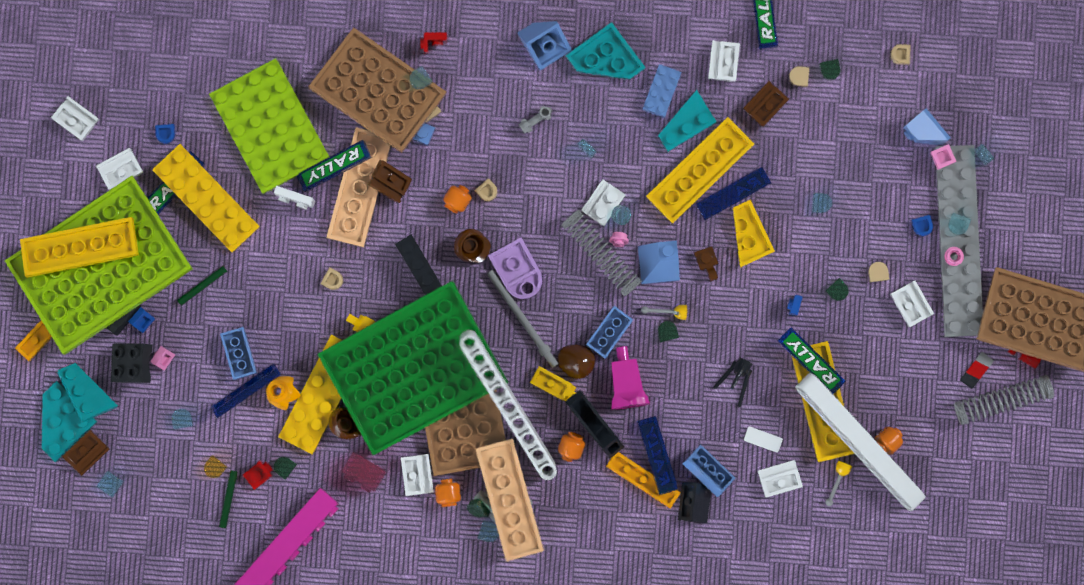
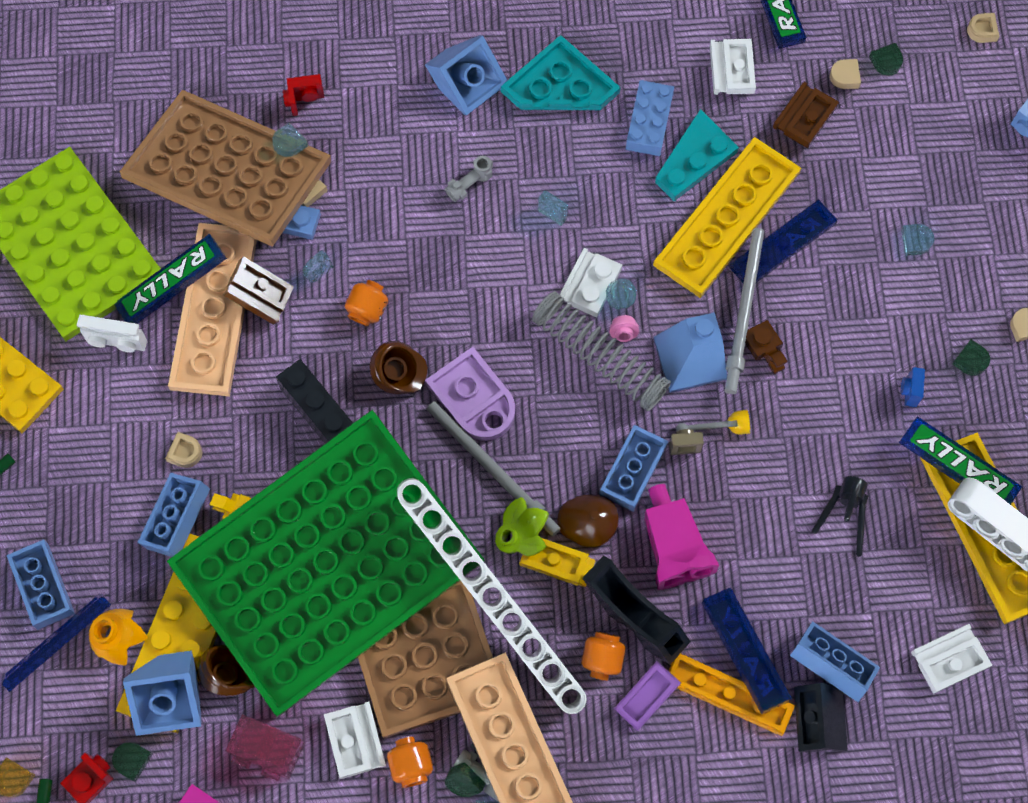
camera: 10 degrees left, 15 degrees down
tan tile [474,178,497,202] -> none
clear green tile [658,321,679,343] -> none
yellow wing [733,200,775,268] -> none
white sticker [744,426,783,452] -> none
none -> medium blue slope [123,650,202,736]
none -> medium blue piece [137,473,210,557]
none -> clear light blue tile [303,250,334,283]
none -> lime plate [495,497,549,556]
none -> medium lavender tile [614,661,681,731]
none -> dark tan plate [669,429,704,455]
none -> light grey bar [725,228,764,394]

